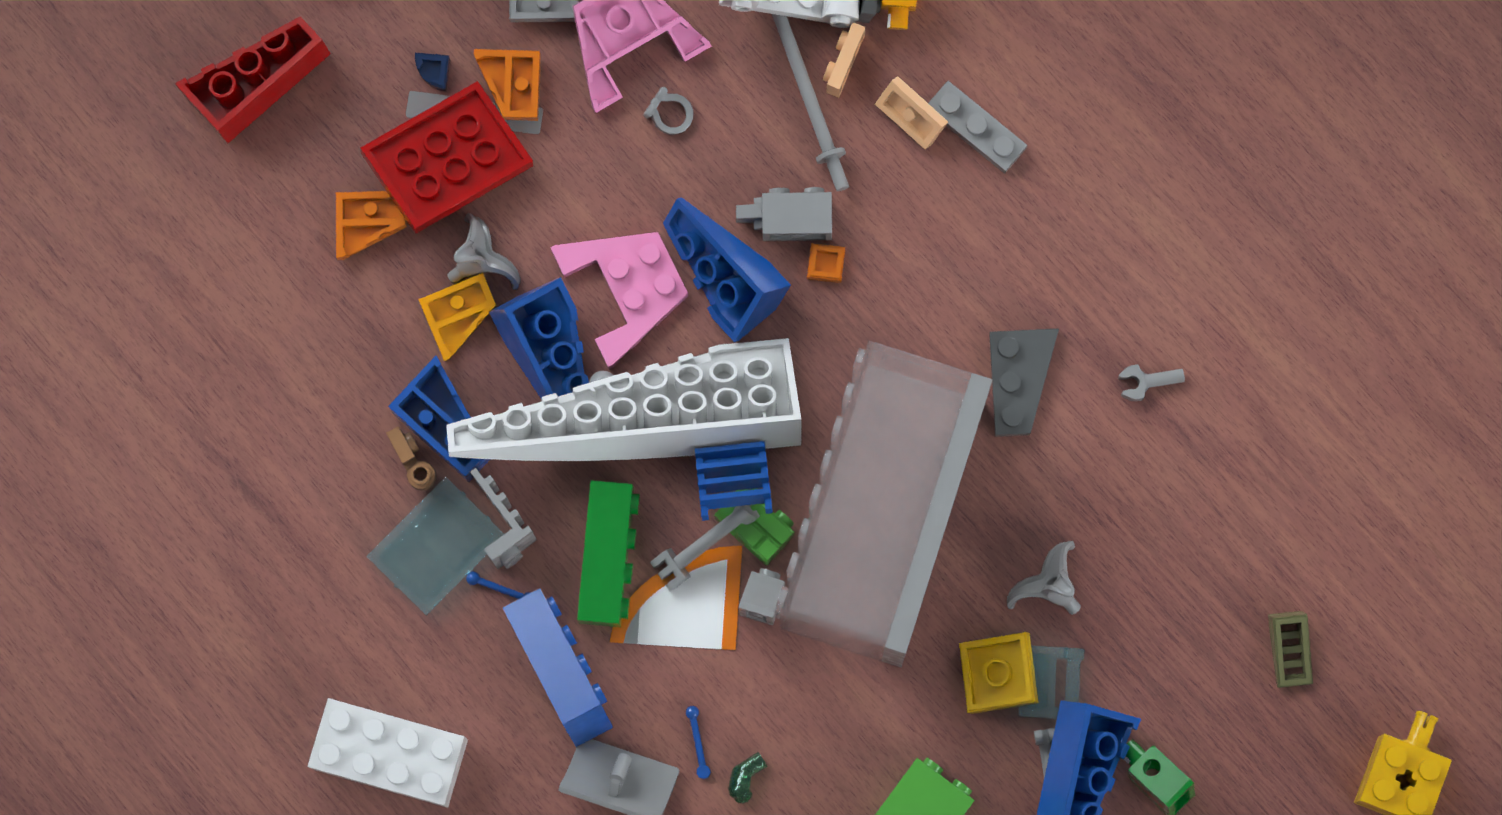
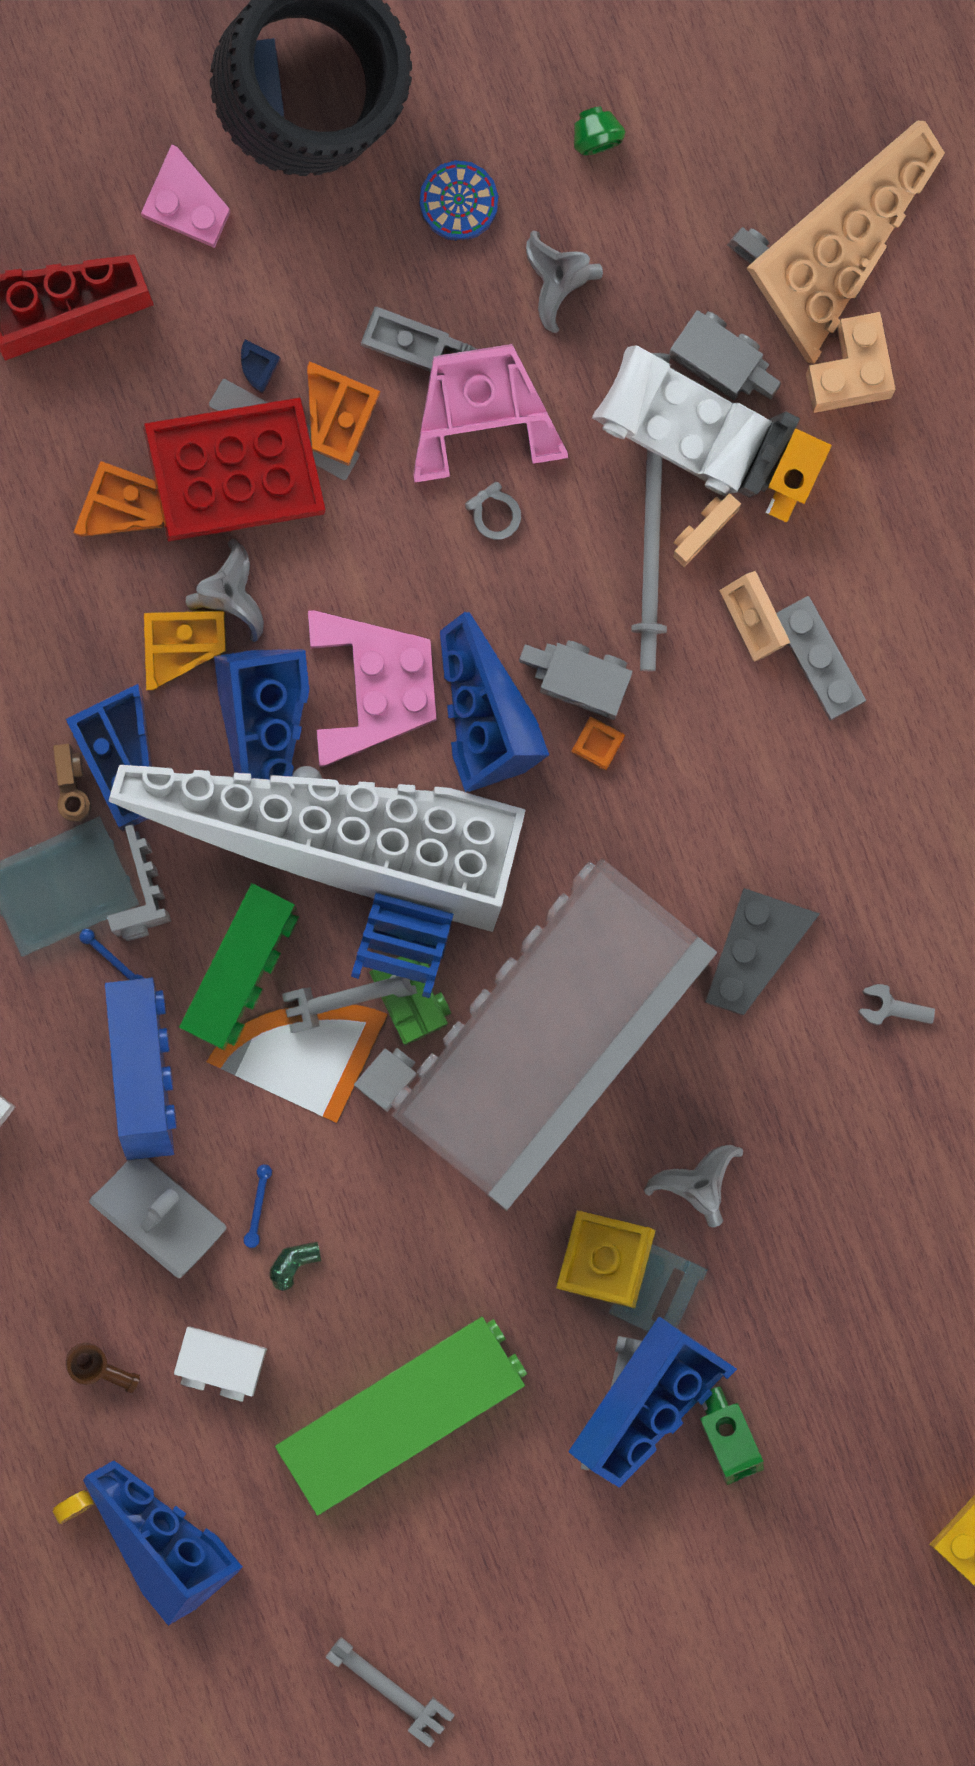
camera: 15 degrees right, 5 degrees up
olive slope [1268,611,1313,688] -> none

